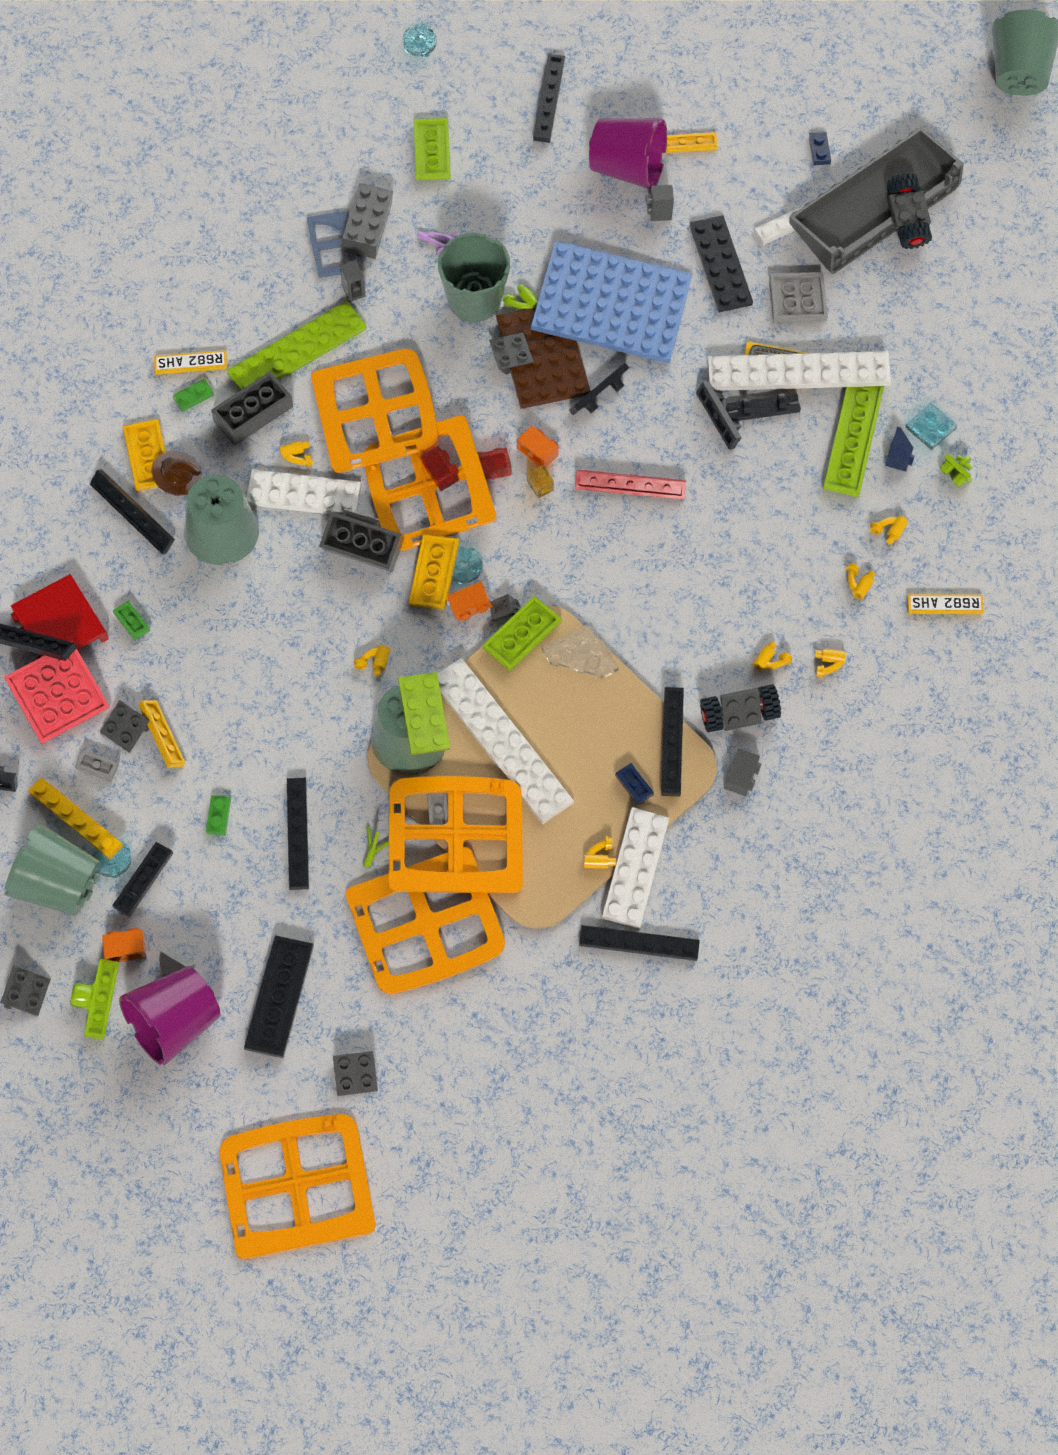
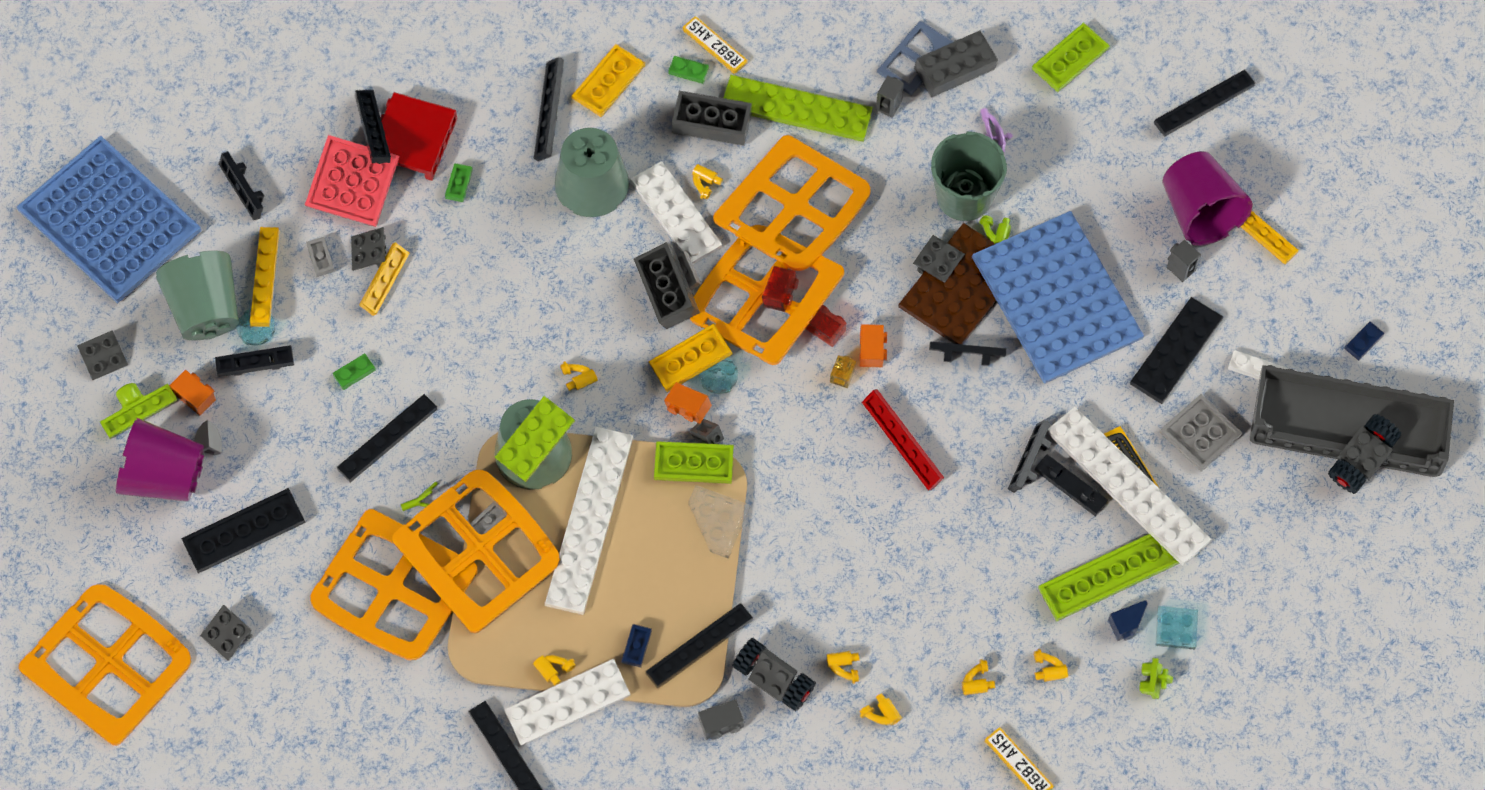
camera: 50 degrees right, 0 degrees up
reddish brown piece [151,451,202,496] -> none

